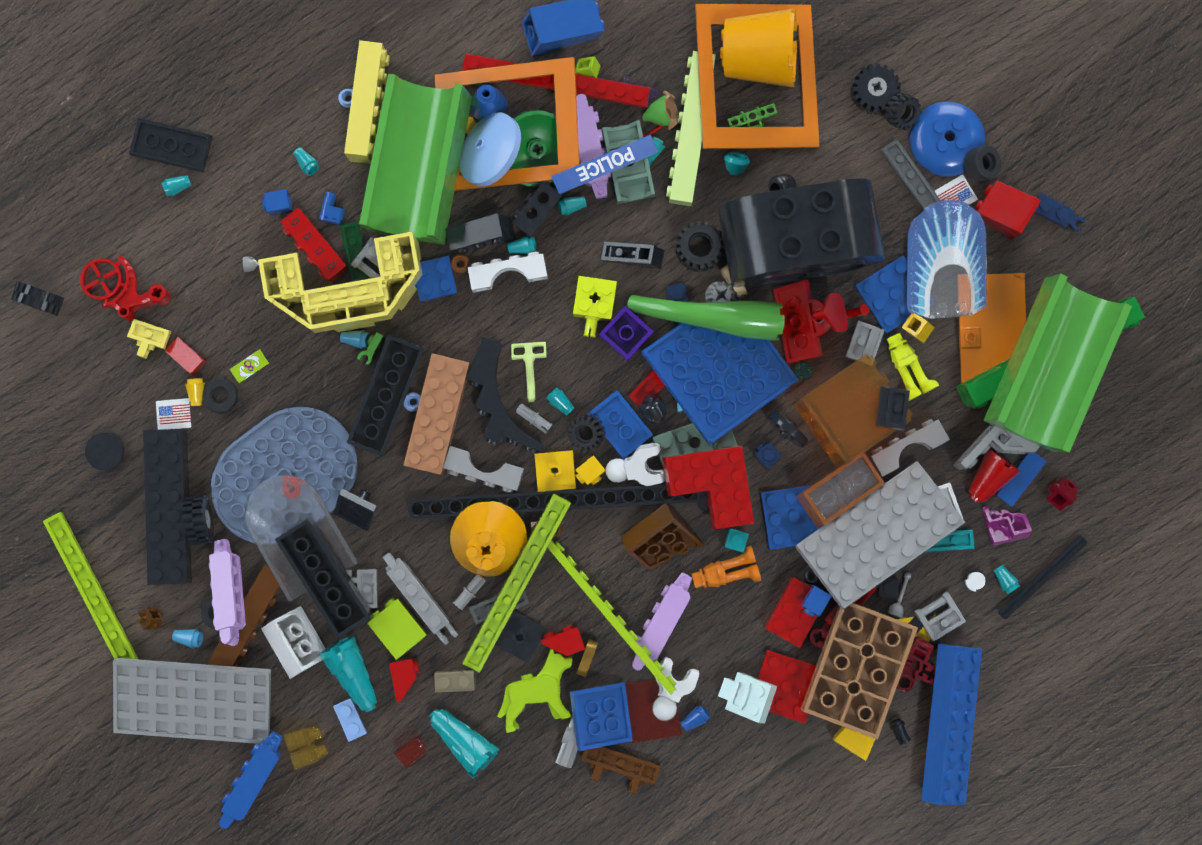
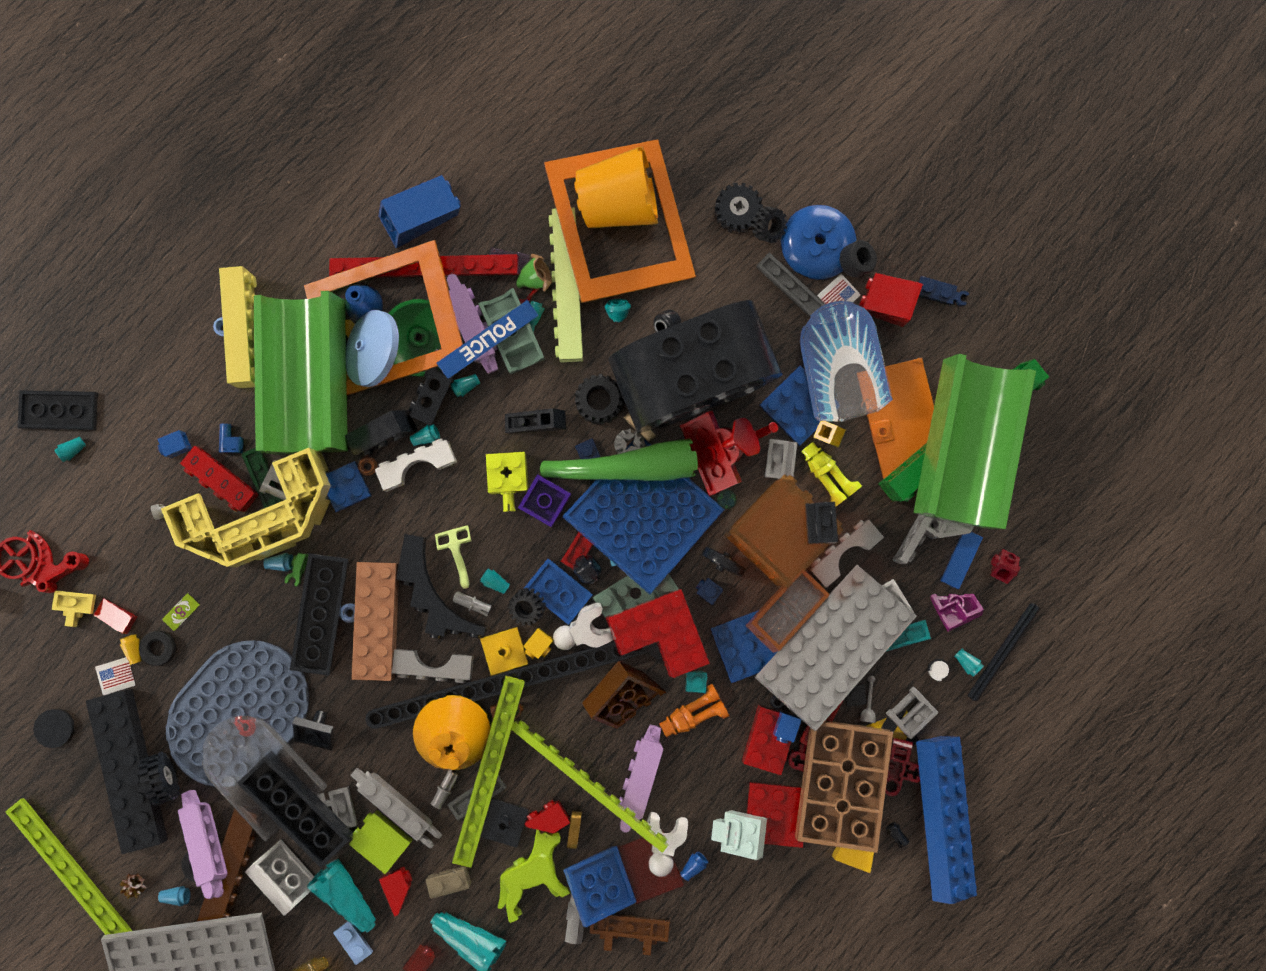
camera: 15 degrees left, 0 degrees up
teal cone [293,147,319,176] -> none
lime slope [575,56,600,78] -> none
bright green piece [727,103,777,127] -> none
red cone [969,448,1020,503] -> none

